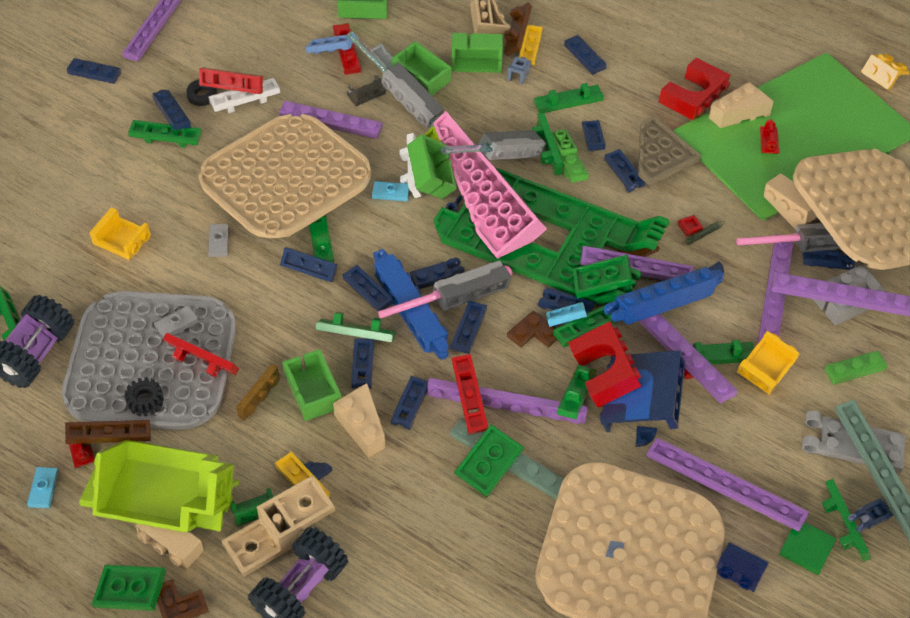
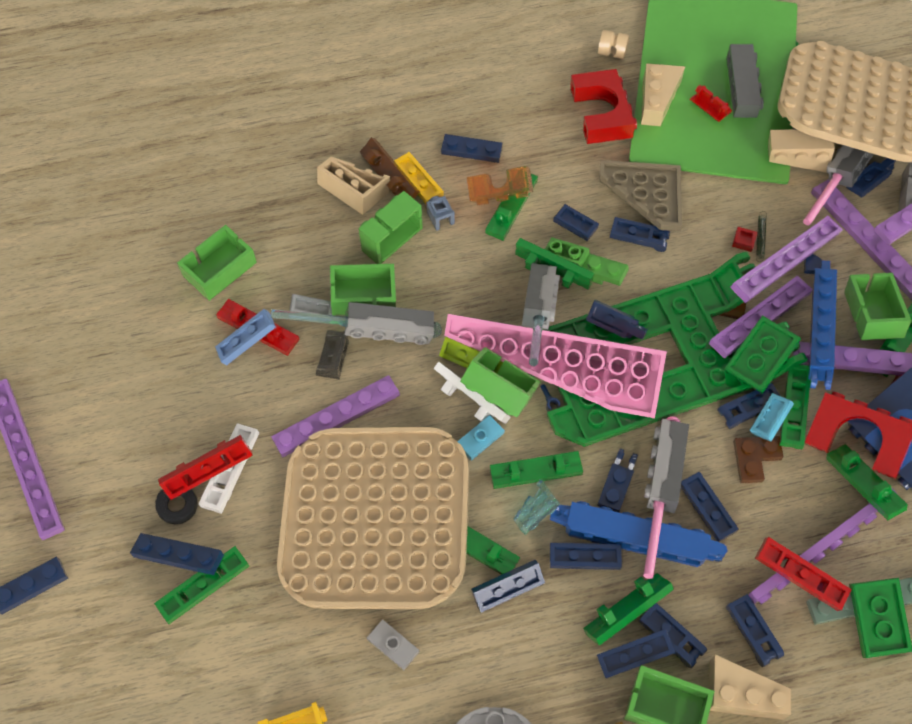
camera: 45 degrees left, 10 degrees up
none -> clear orange arch [467,166,534,206]
none -> green hinge [490,451,583,489]
none -> clear light blue wing [513,479,560,535]
none -> dark blue hinge [586,300,648,339]
none -> dark blue plate [597,629,675,678]
none -> tan wheel [598,29,629,59]
none -> dark grey brick [726,44,764,118]
none -> medium lavender plate [730,216,843,303]
none -> bright green piece [844,273,912,340]

